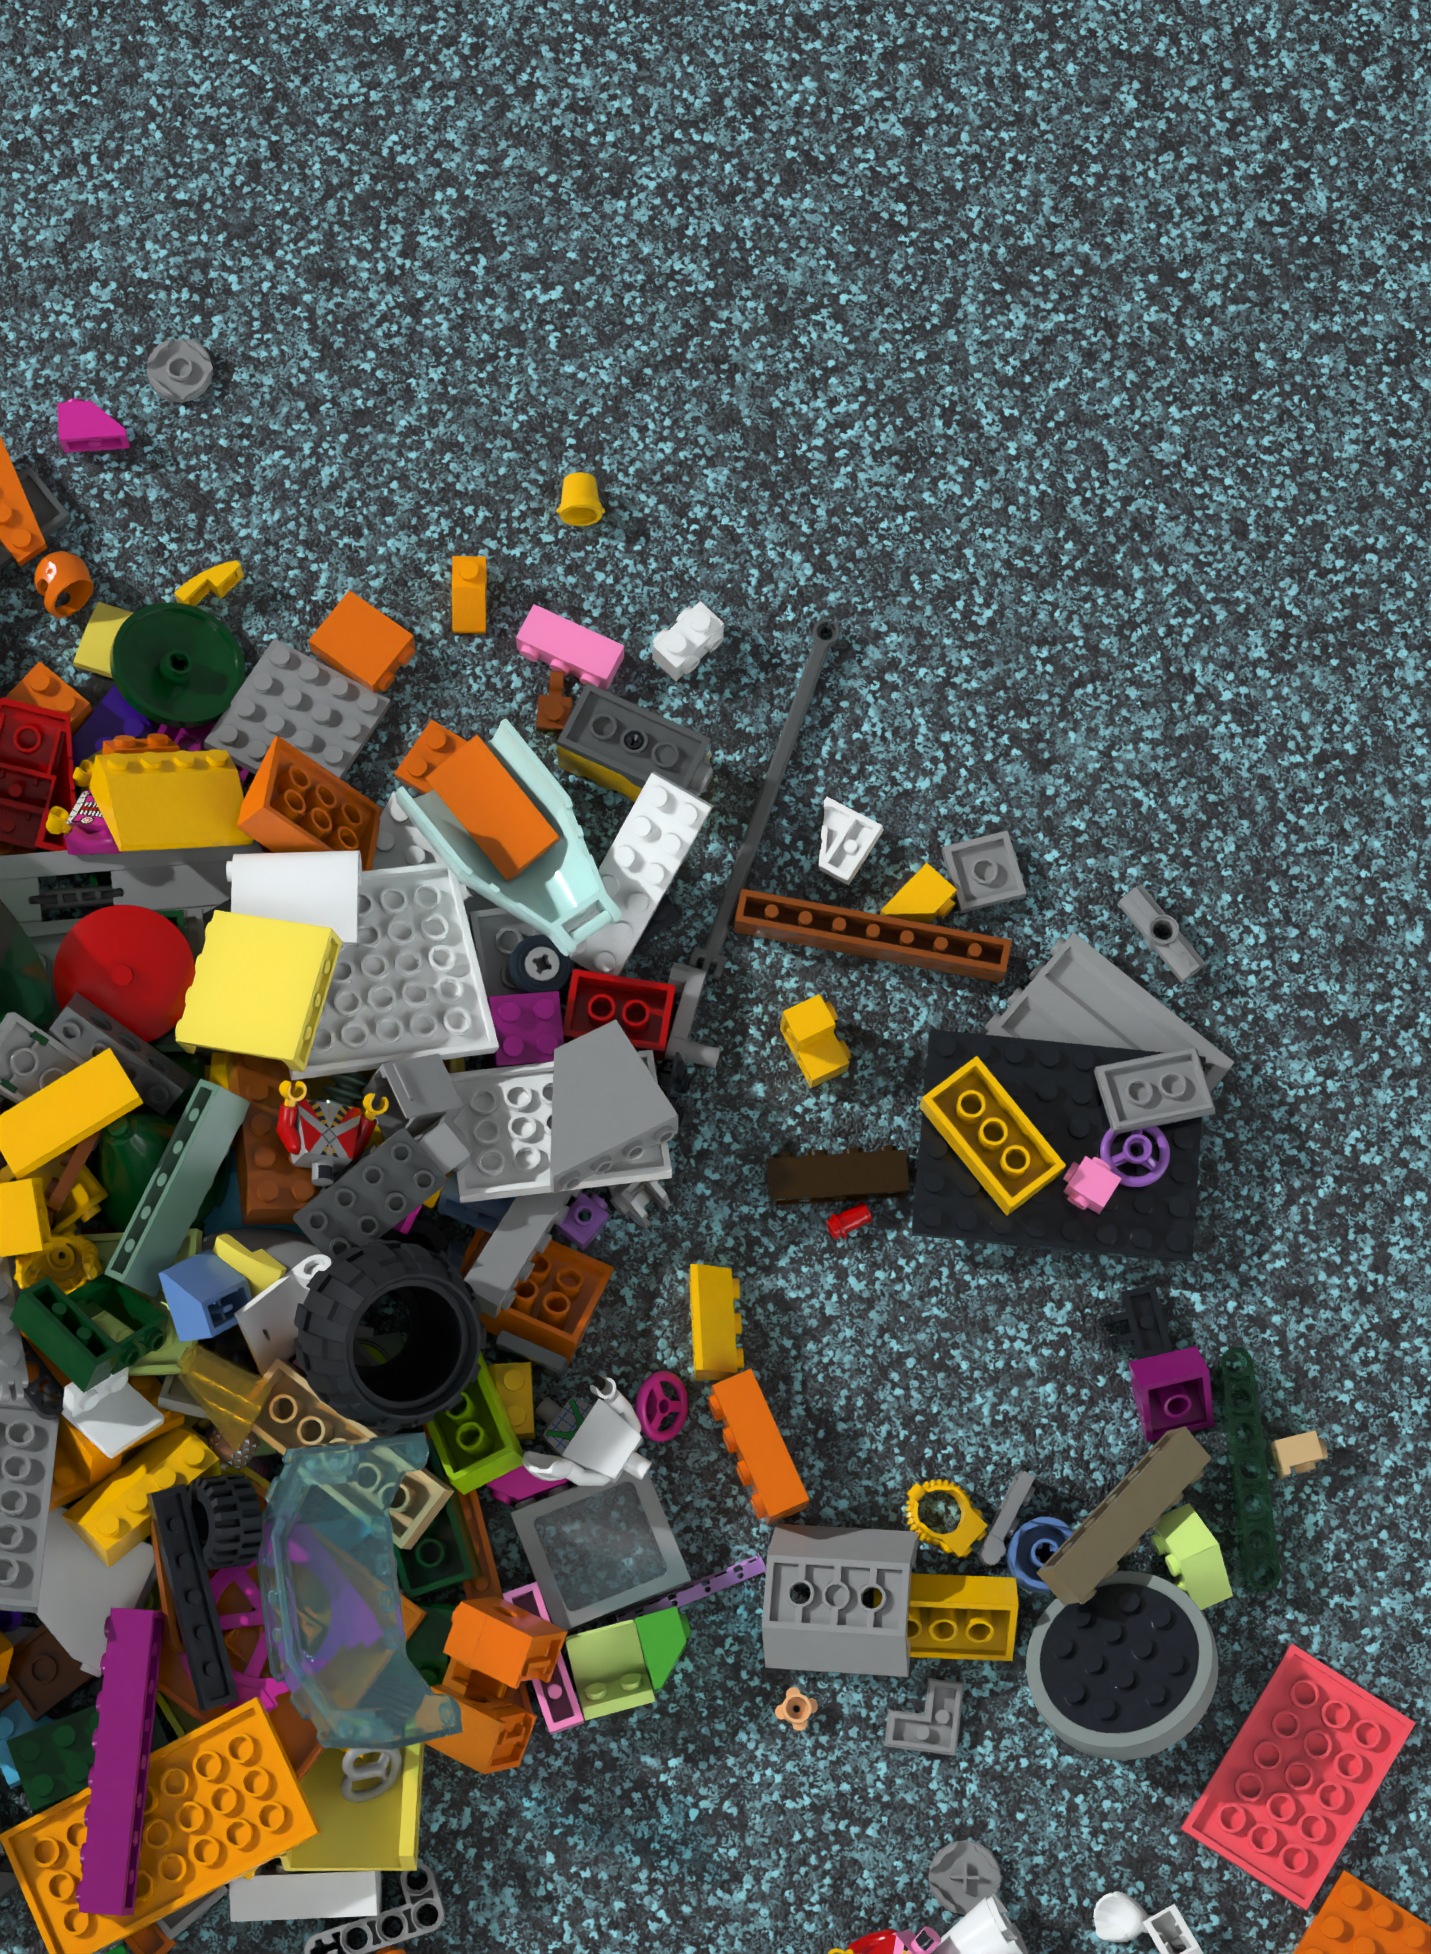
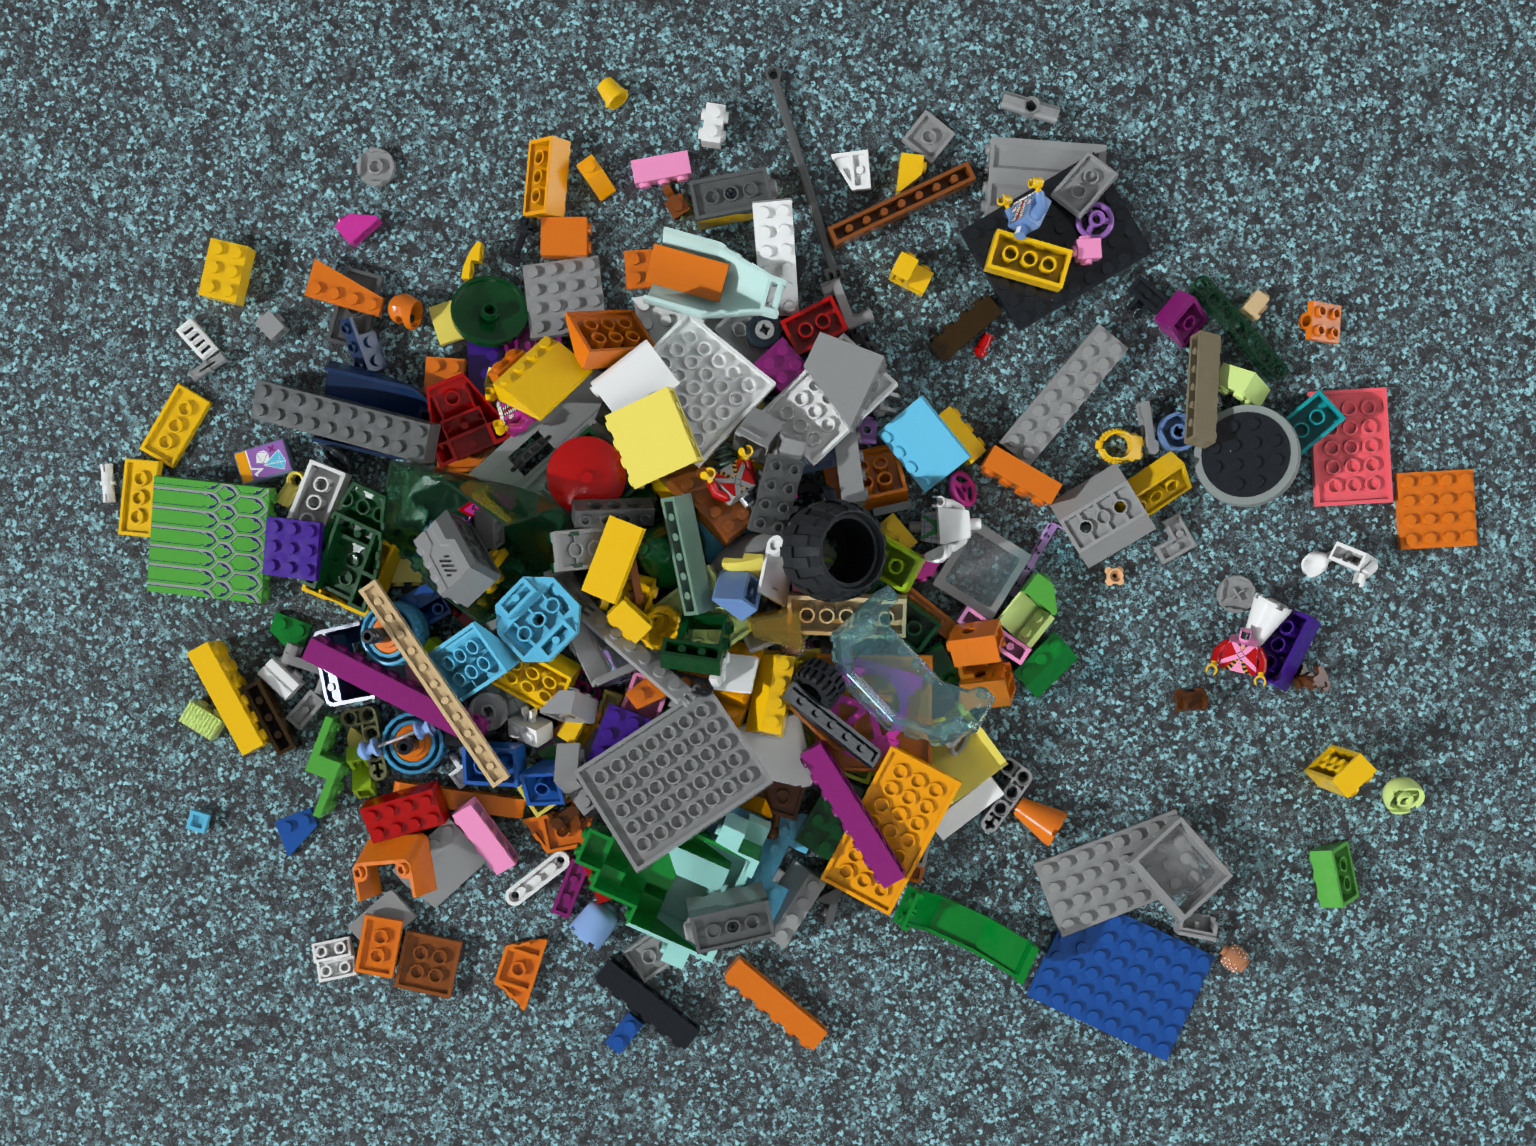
camera: 30 degrees left, 15 degrees up
none -> black bar [505,216,537,268]
none -> light orange slope [523,135,571,219]
none -> medium azure slope [877,395,971,493]
none -> light grey brick [996,324,1129,465]
none -> medium blue torso [997,177,1052,240]
none -> green slope [1012,631,1078,698]
none -> teal brick [1285,389,1346,455]
none -> orange plate [1299,300,1342,345]

